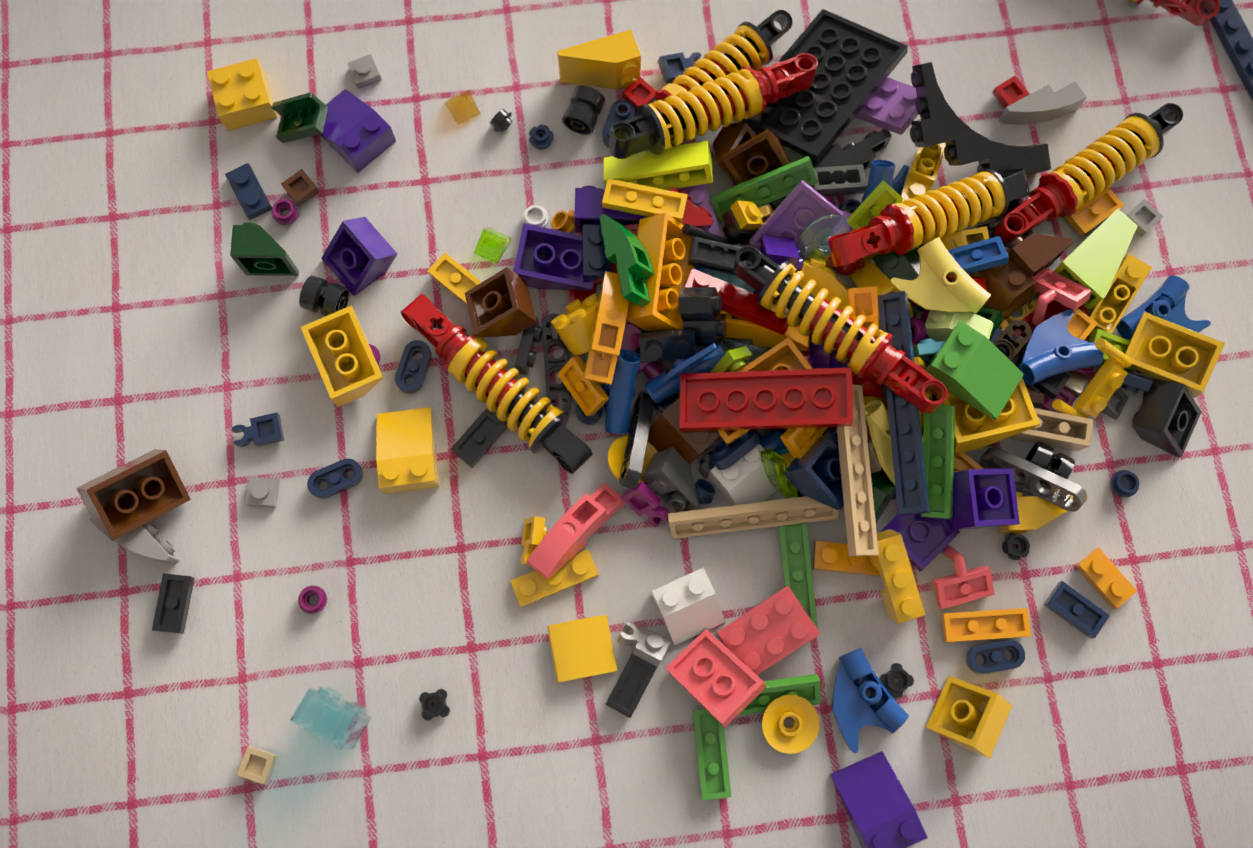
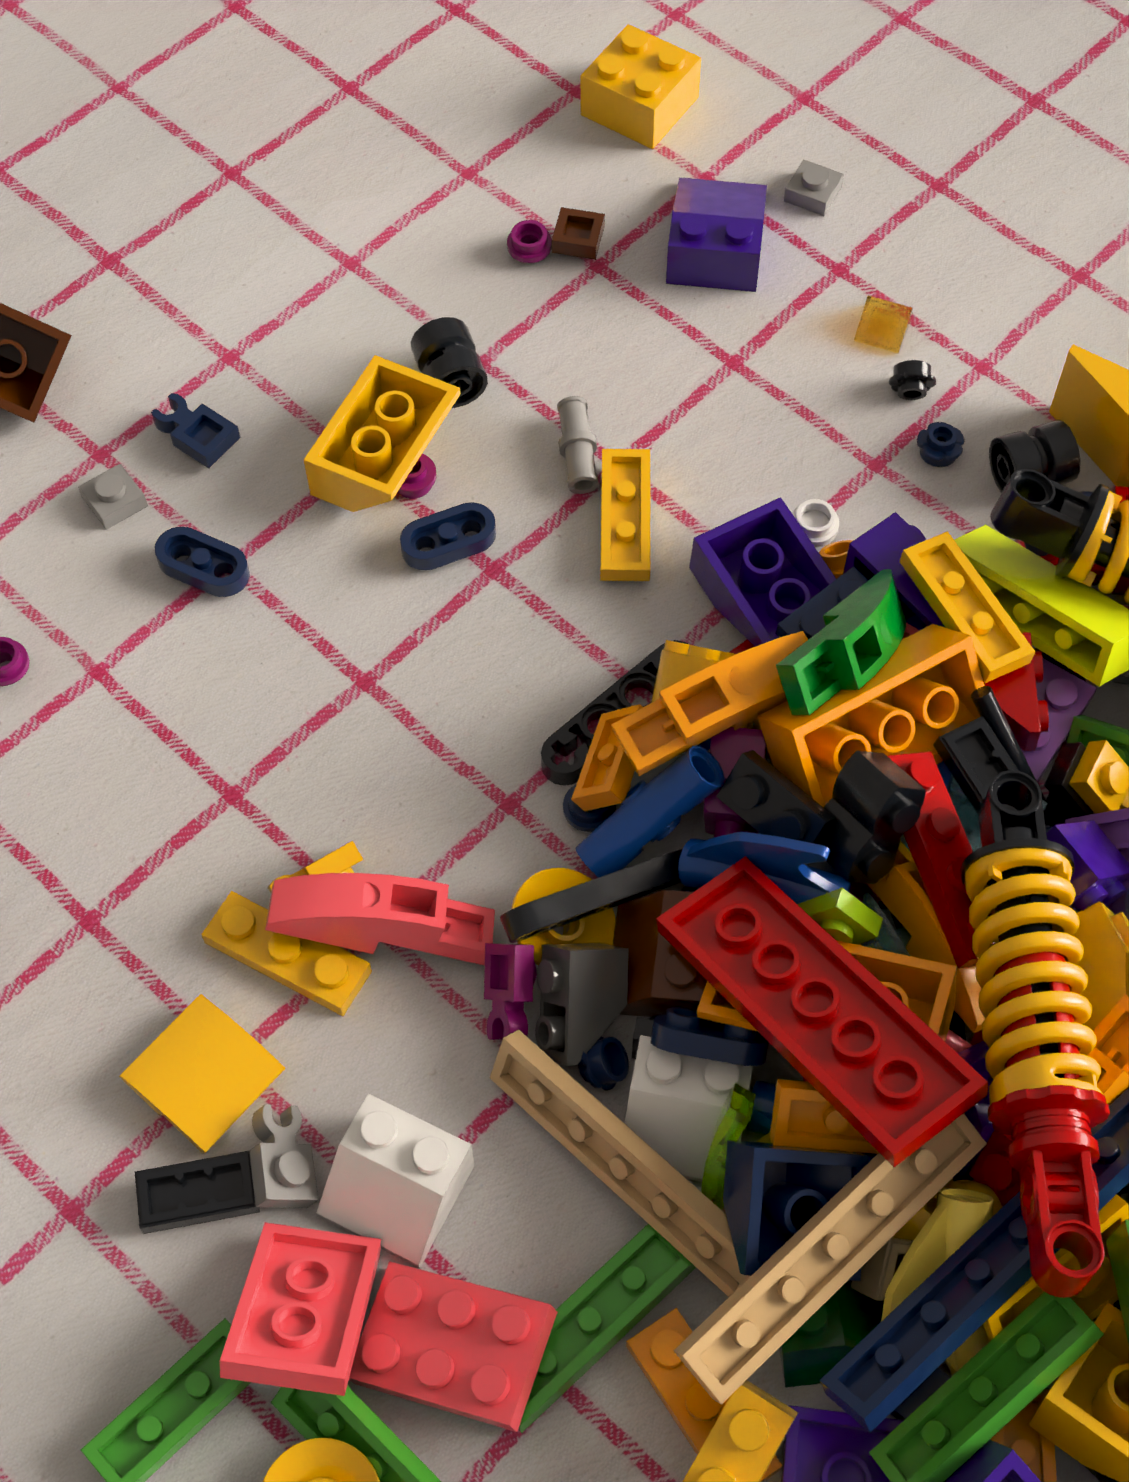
camera: 55 degrees right, 15 degrees down
dark blue plate [225,163,272,220] -> none
dark green slope [230,222,299,276] -> none
dark green bracket [271,92,328,143] -> none
dark purple slope [321,217,398,296] -> none
yellow slope [376,407,440,494] -> none
piece [400,294,593,474] -> none
black plate [450,408,508,468] -> none
reddish brown slope [465,267,537,338] -> none
clear neon green slope [474,227,511,264] -> none
black plate [515,317,543,375] -> none
none -> light grey pin [557,396,599,494]

